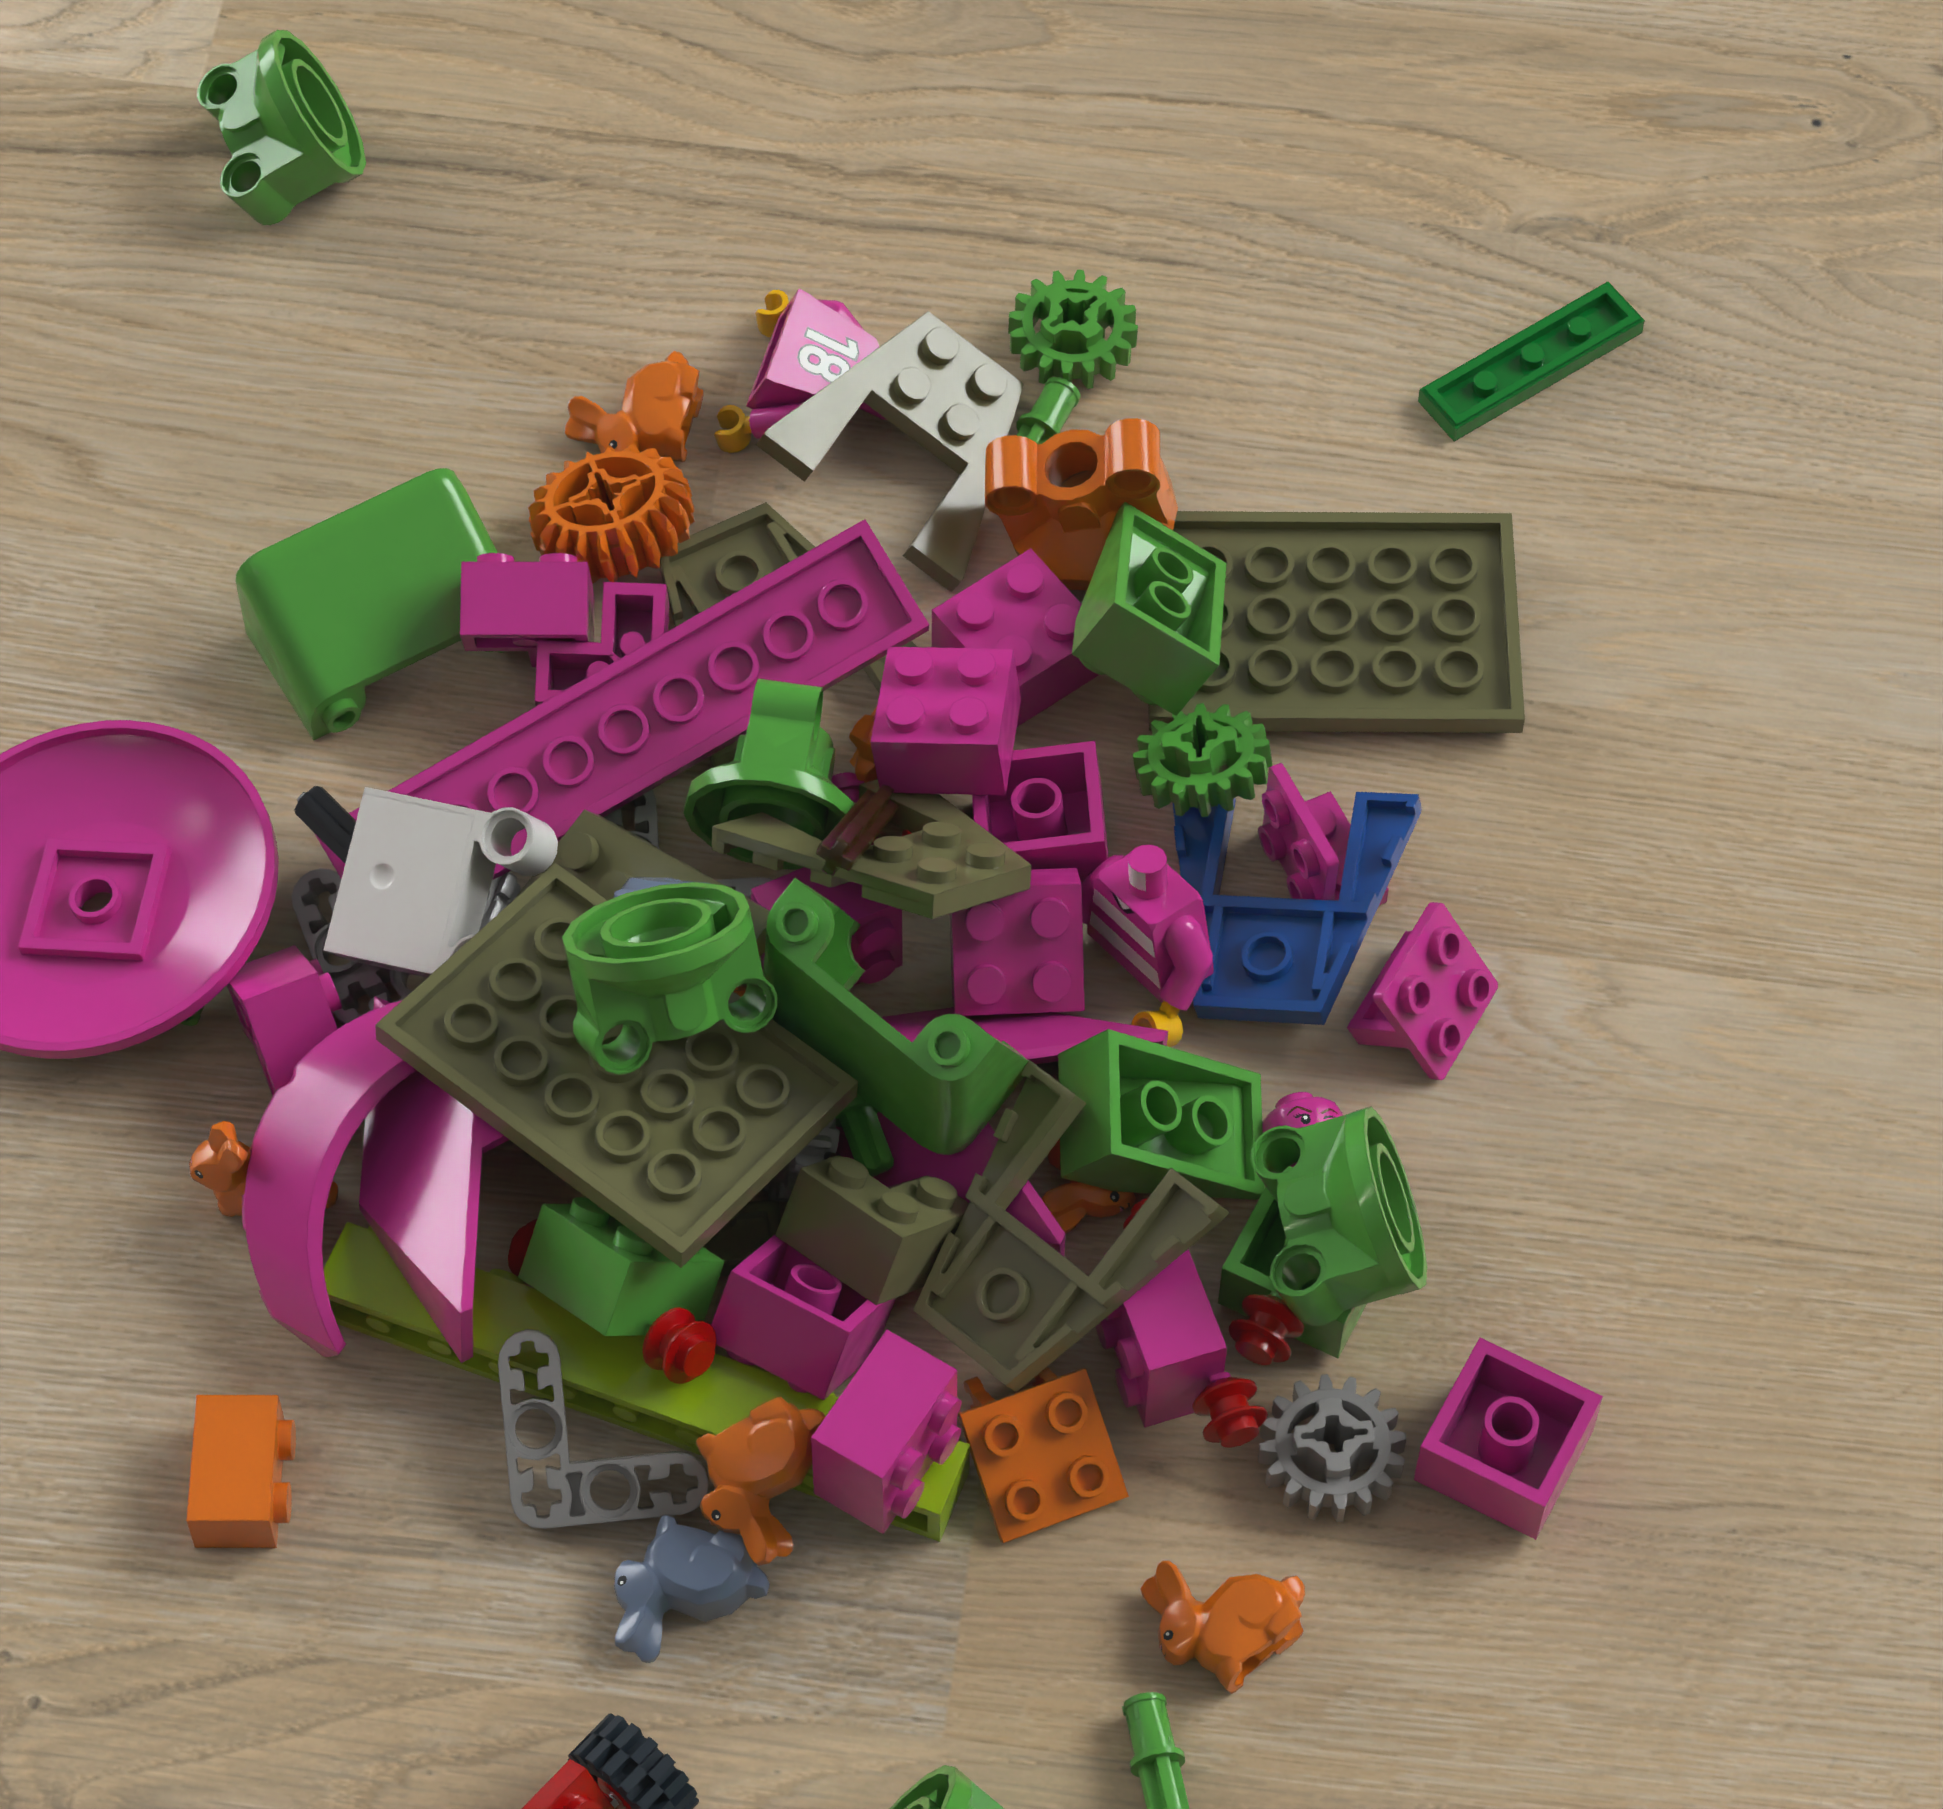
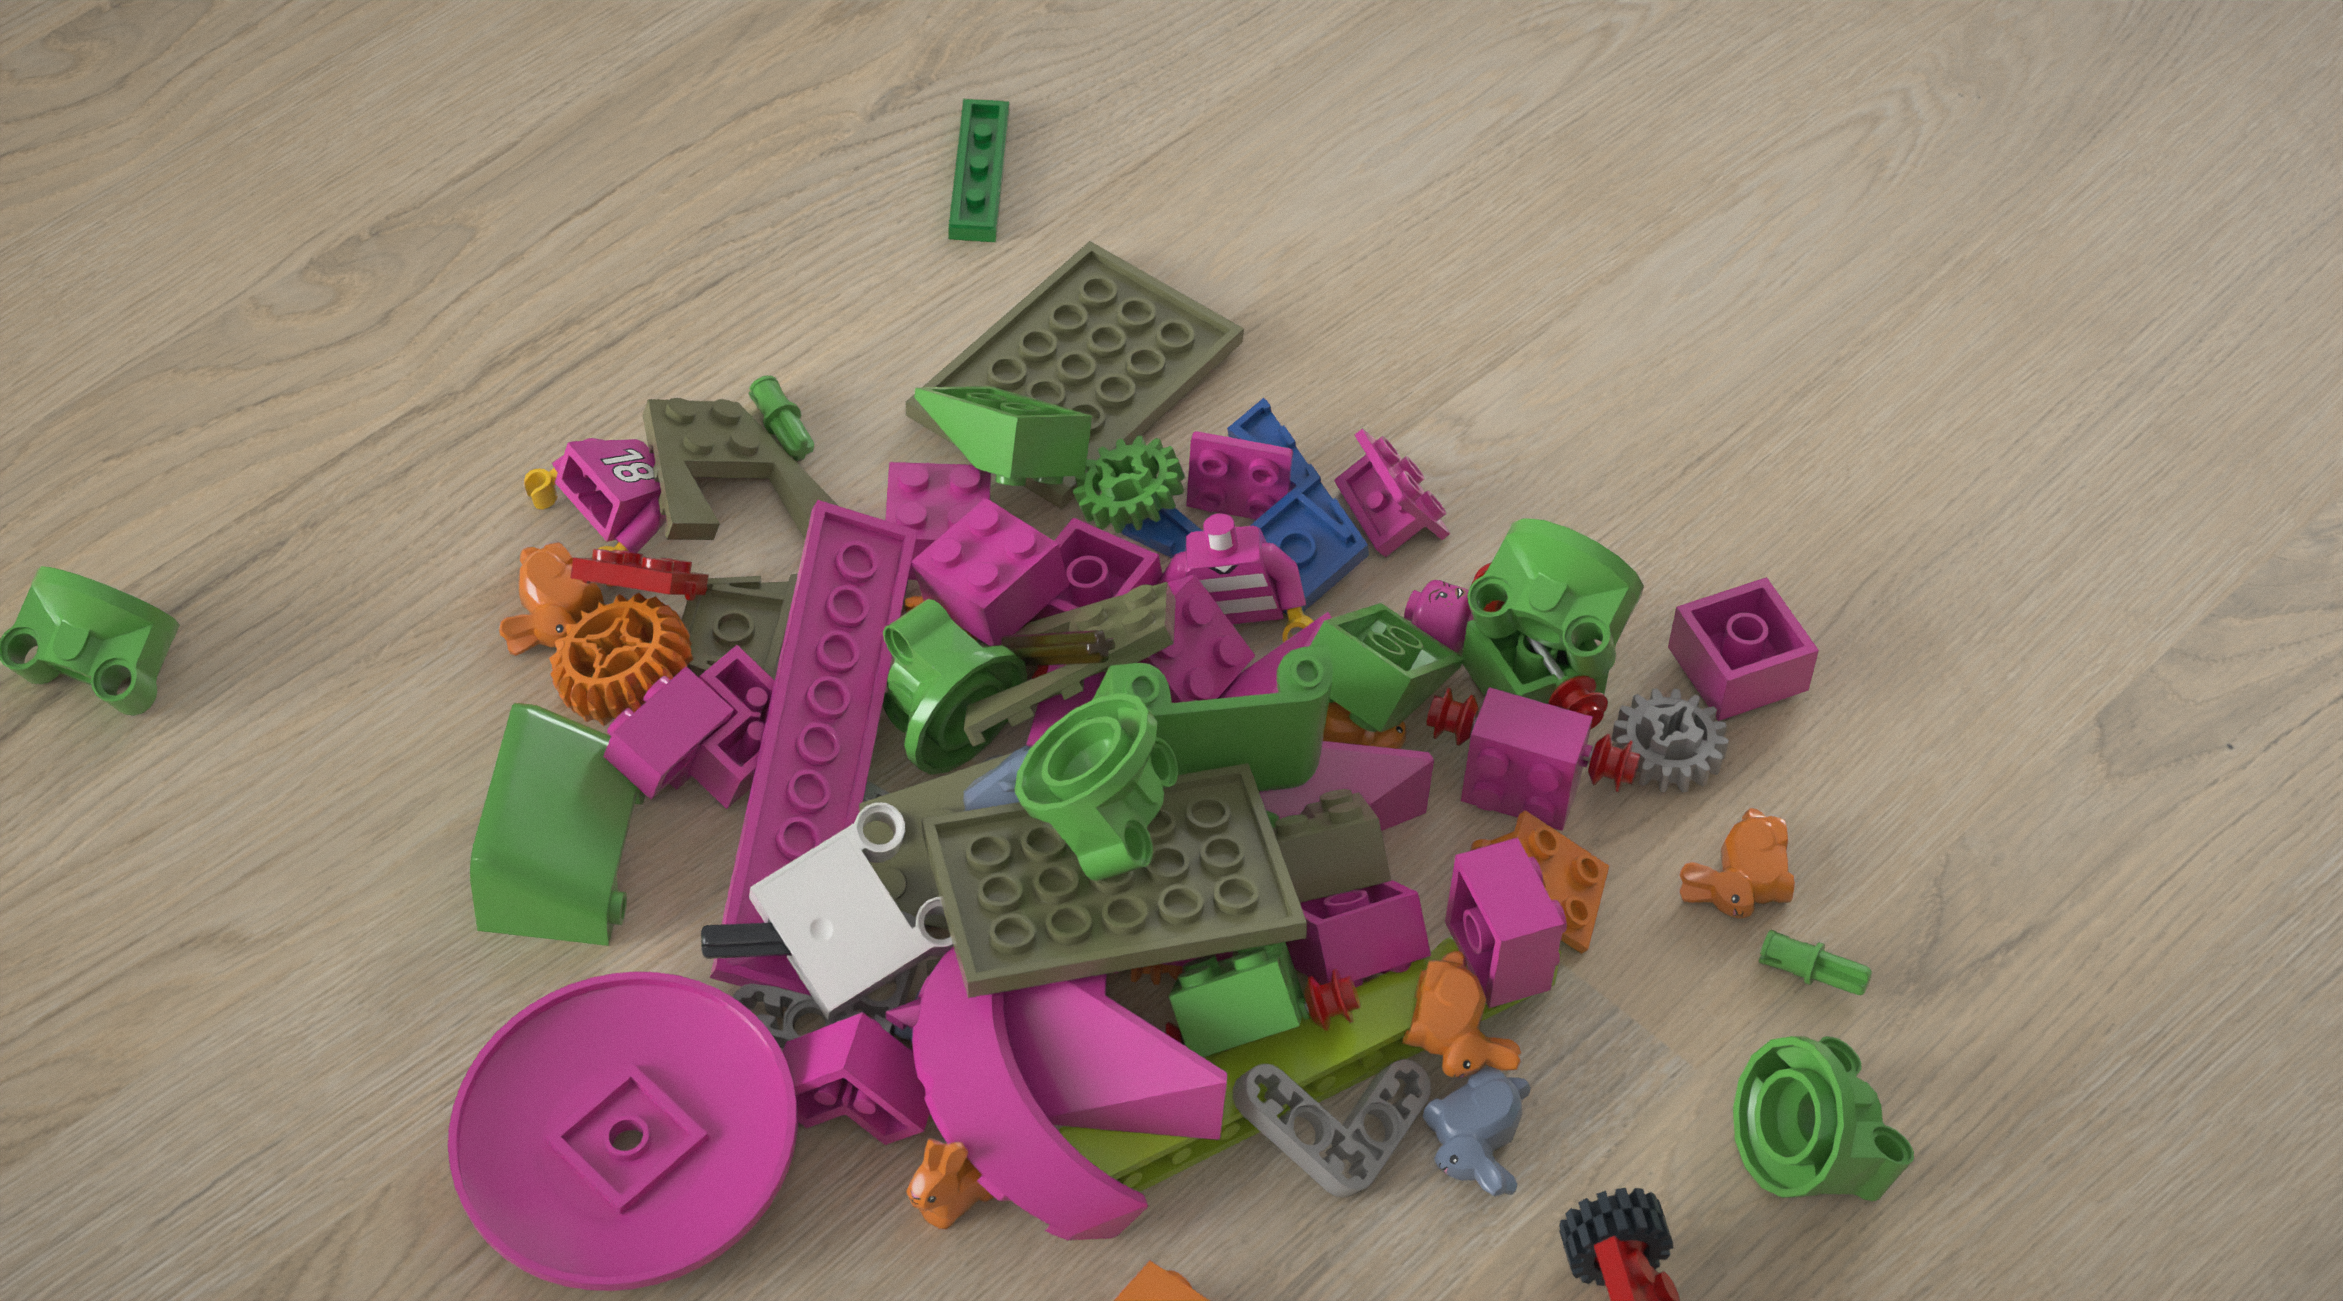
camera: 55 degrees left, 10 degrees down
olive wing [913,1060,1229,1392] -> none
orange piece [985,418,1178,590] -> none
bright green gear [1008,269,1138,389] -> none
none -> red plate [570,549,709,601]

